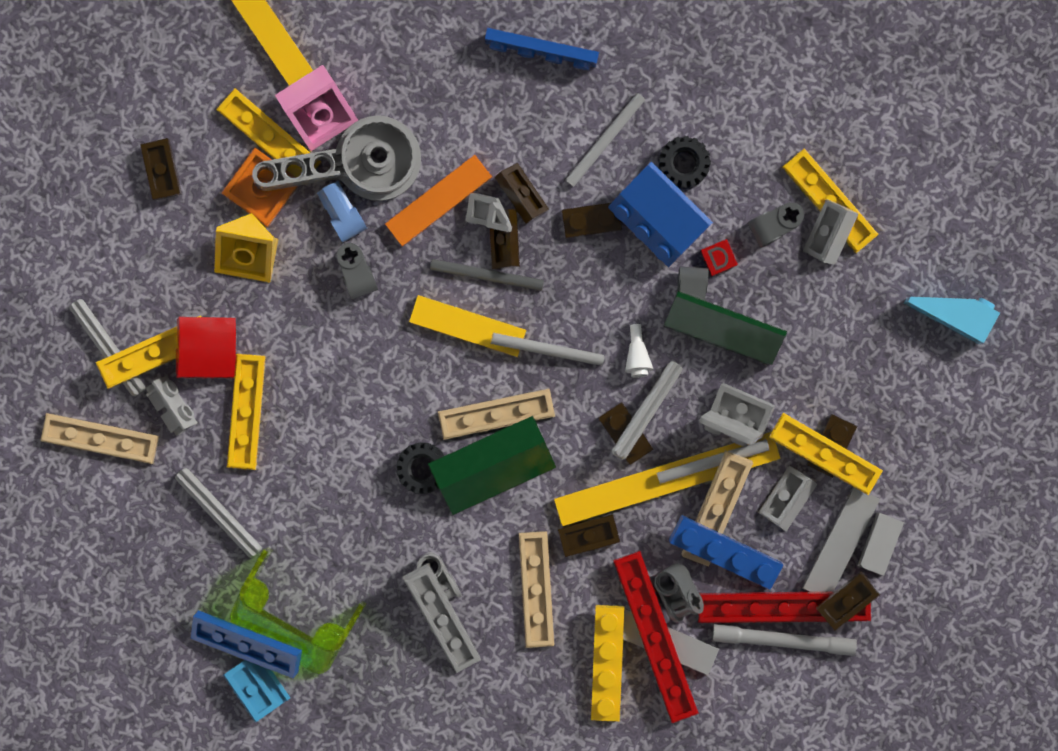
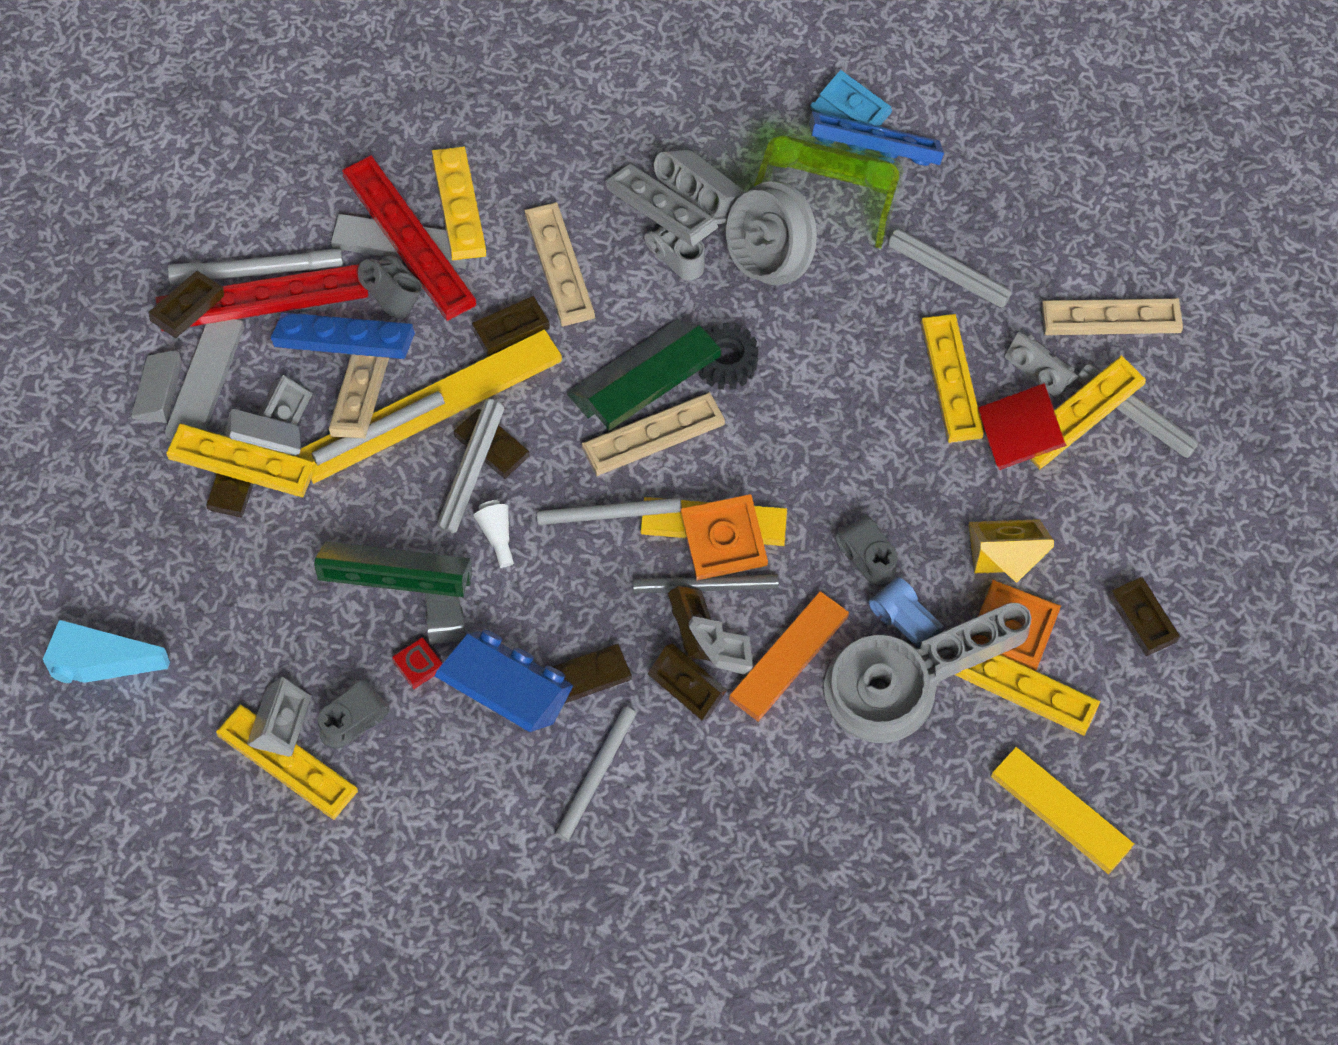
camera: 165 degrees right, 25 degrees down
bright pink slope [275,65,358,151] -> none
blue plate [485,28,599,70] -> none
black tyre [658,136,711,189] -> none
light grey bracket [699,383,776,446] -> none
none -> light grey slope [224,409,301,456]
none -> light grey beam [654,150,817,285]
none -> orange plate [680,494,768,581]

